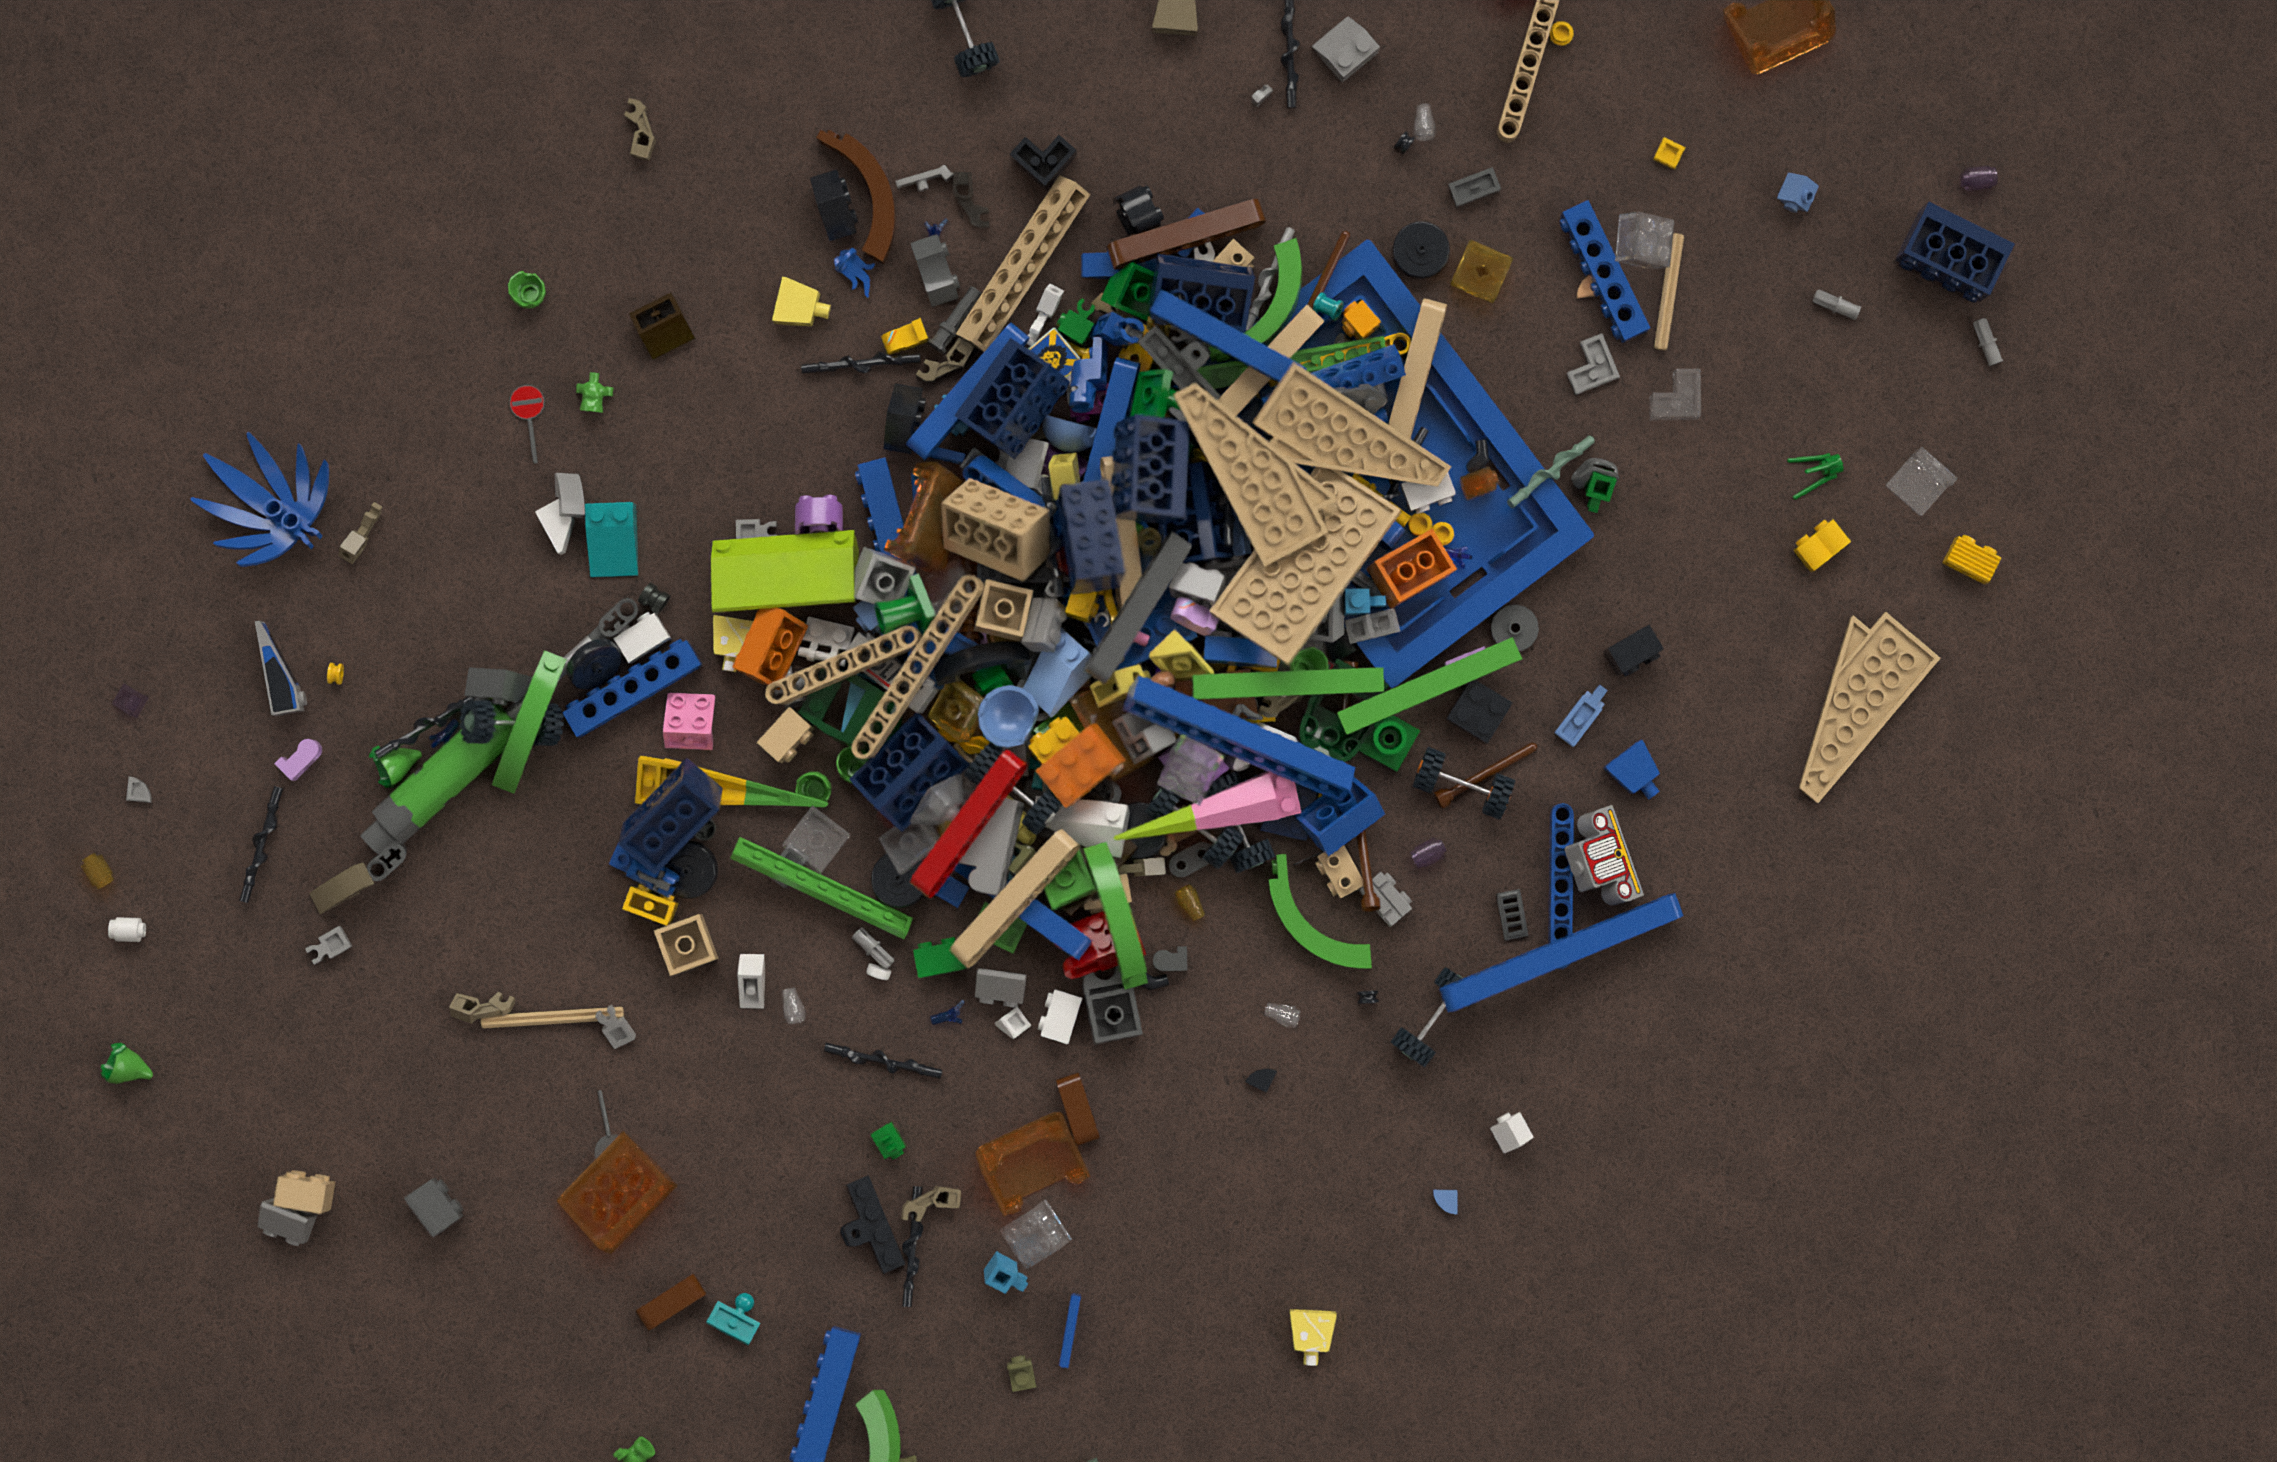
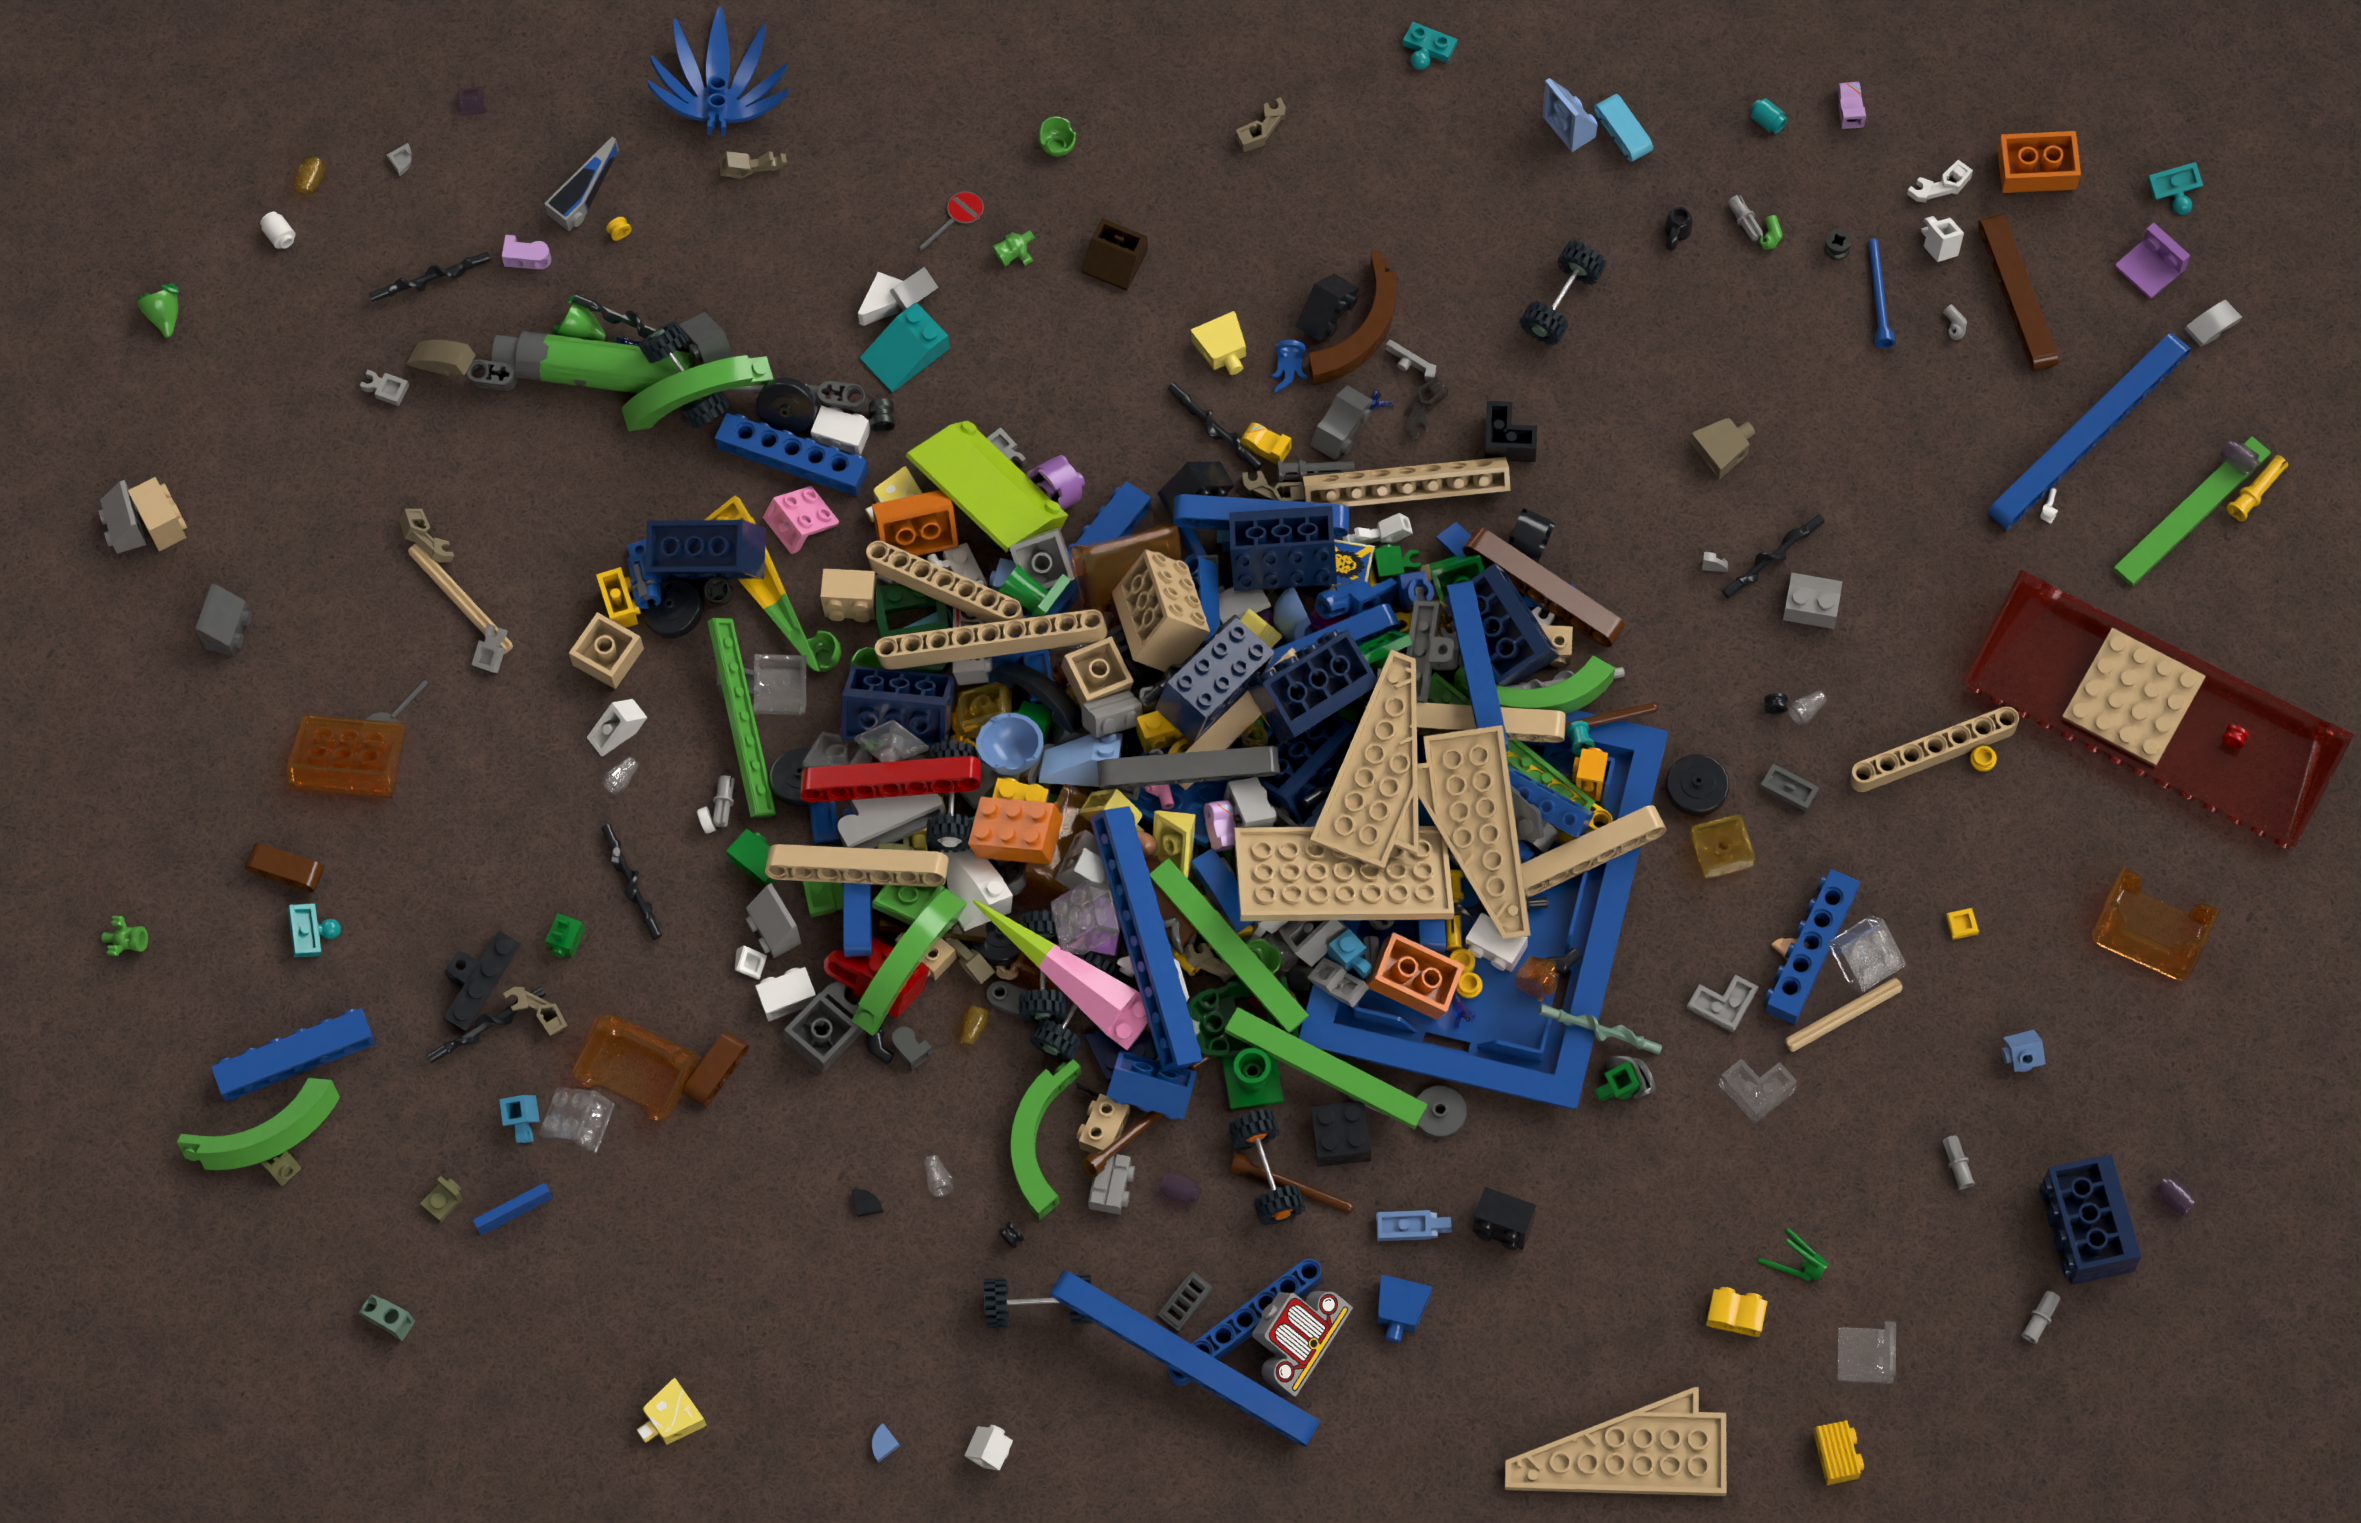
camera: 55 degrees right, 20 degrees down
clear blue bar [930,999,965,1025] -> none

